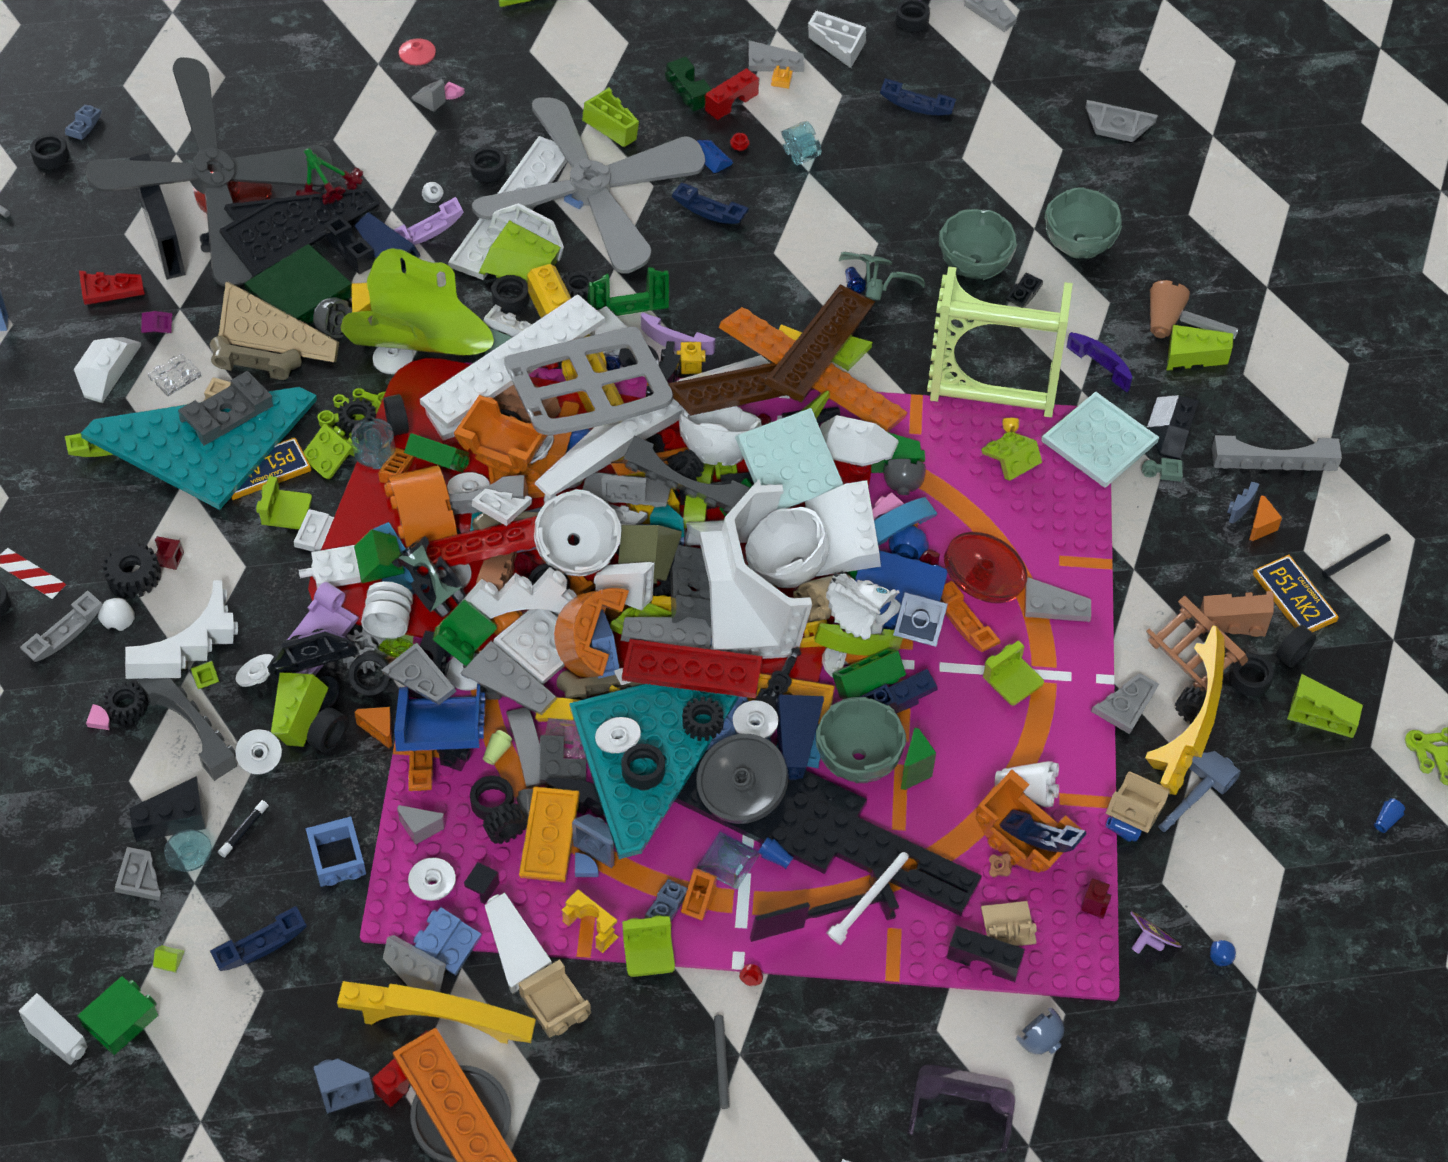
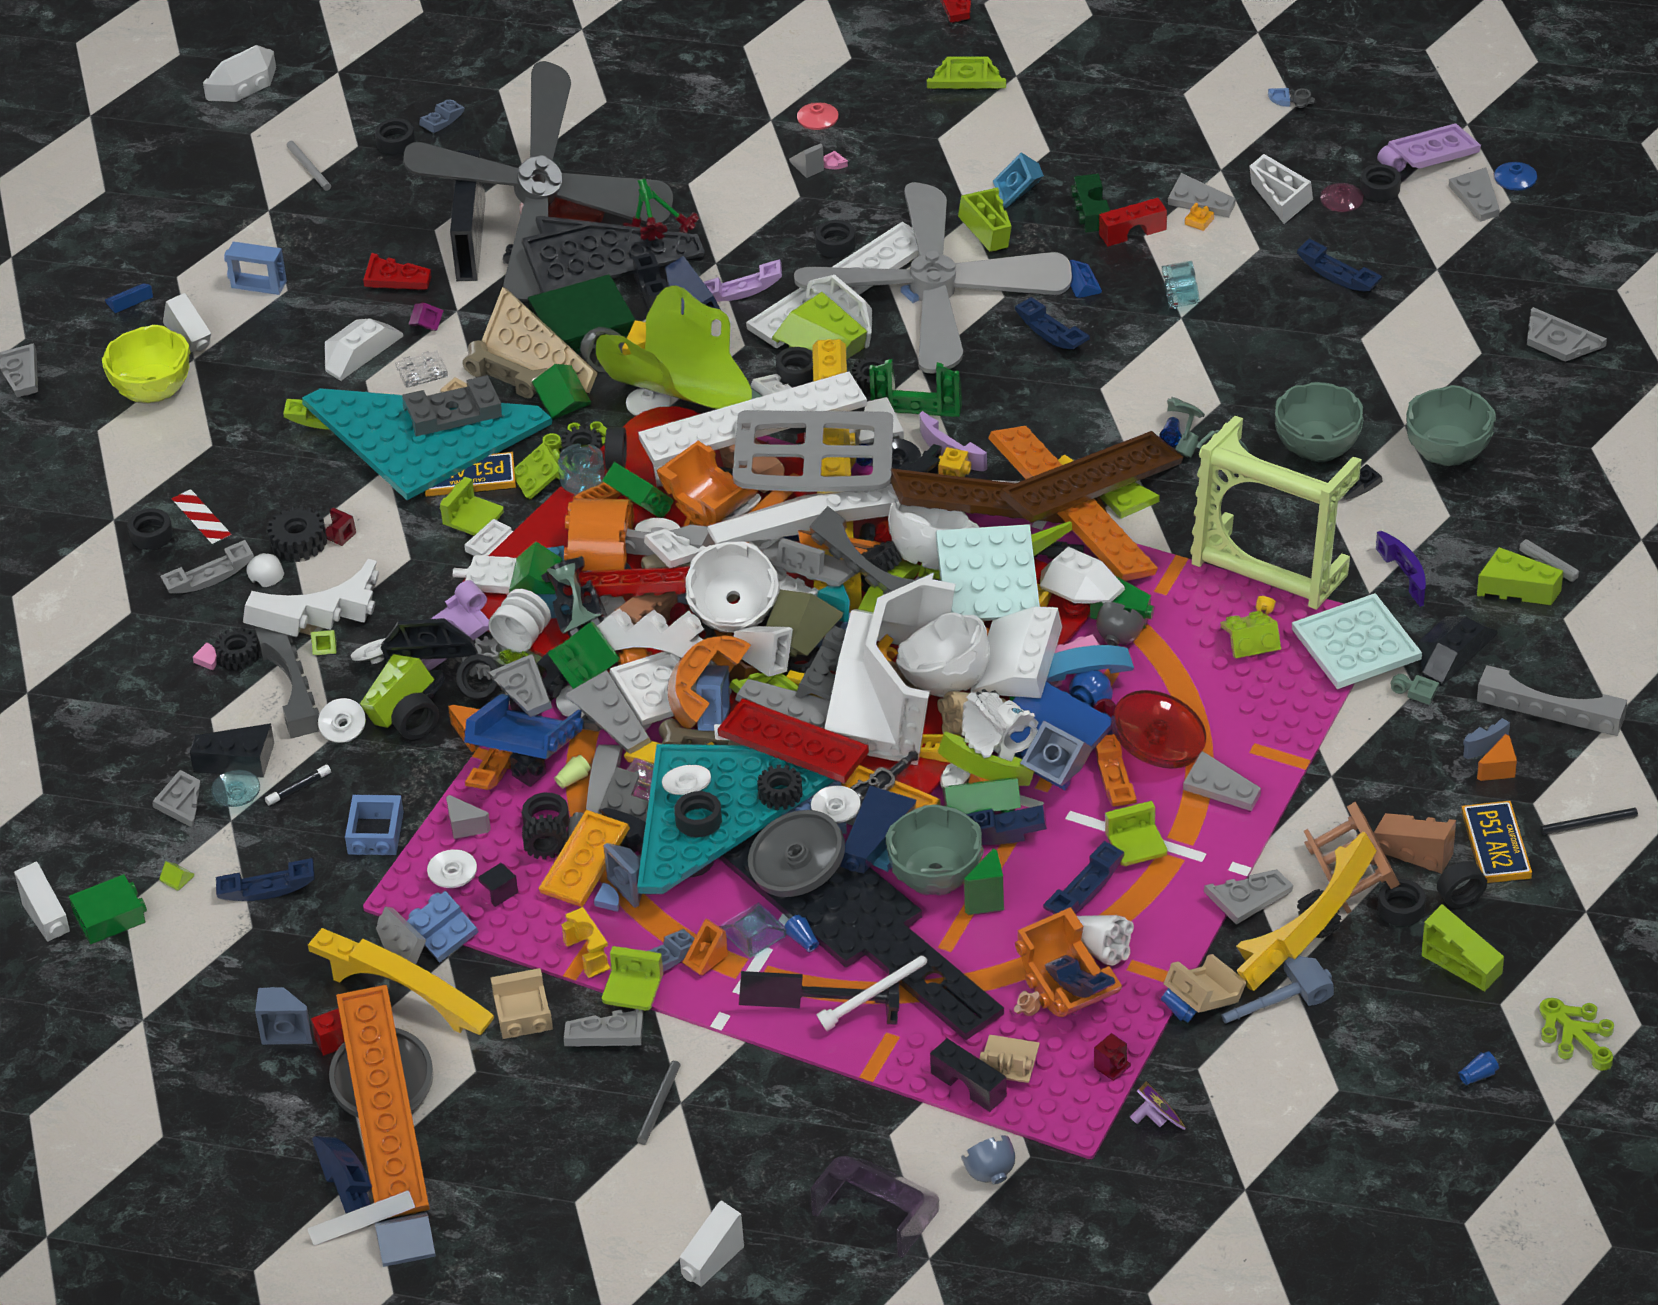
camera: 25 degrees right, 10 degrees down
white piece [422,182,443,203] -> none
white slope [485,893,552,994] -> none
red plate [730,133,749,151] -> none
red plate [739,964,763,986] -> none
nougat cone [1150,280,1190,338] -> none
blue piece [1210,940,1236,966] -> none
none -> green slope [532,364,591,420]
none -> light grey wing [564,1009,644,1047]
none -> dark azure slope [993,152,1044,208]
none -> dark blue slope [1043,841,1124,914]
none -> clear pink dish [1320,183,1363,212]

